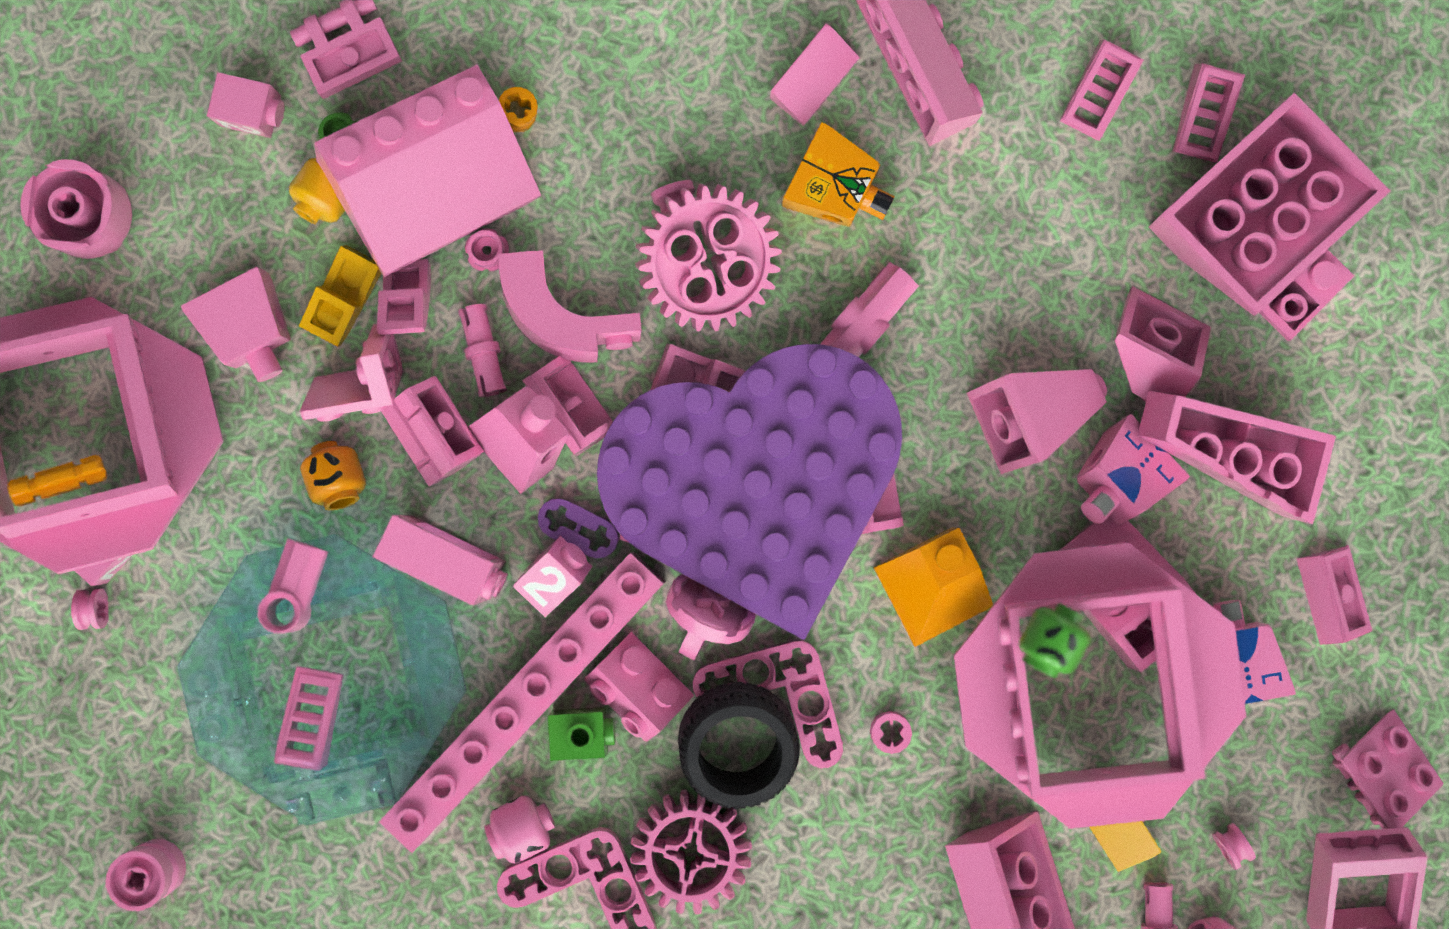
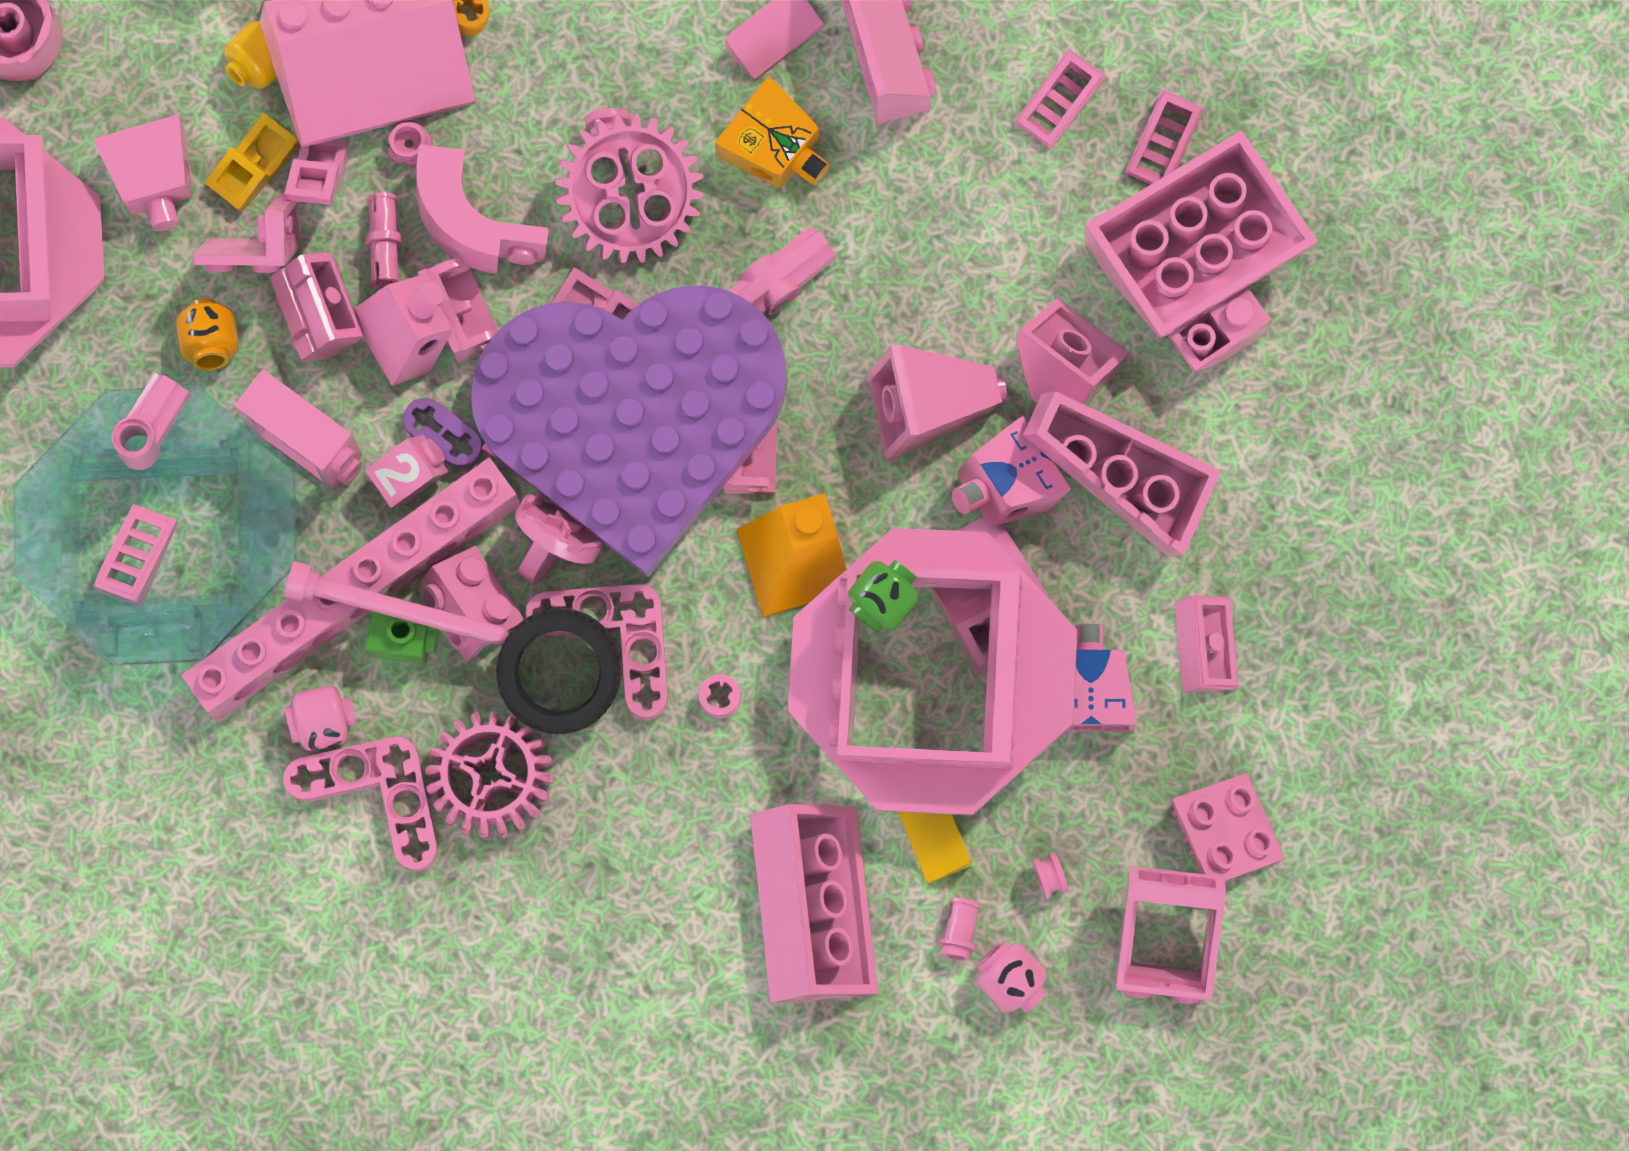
camera: 10 degrees right, 10 degrees down
none -> bright pink piece [283,561,509,645]

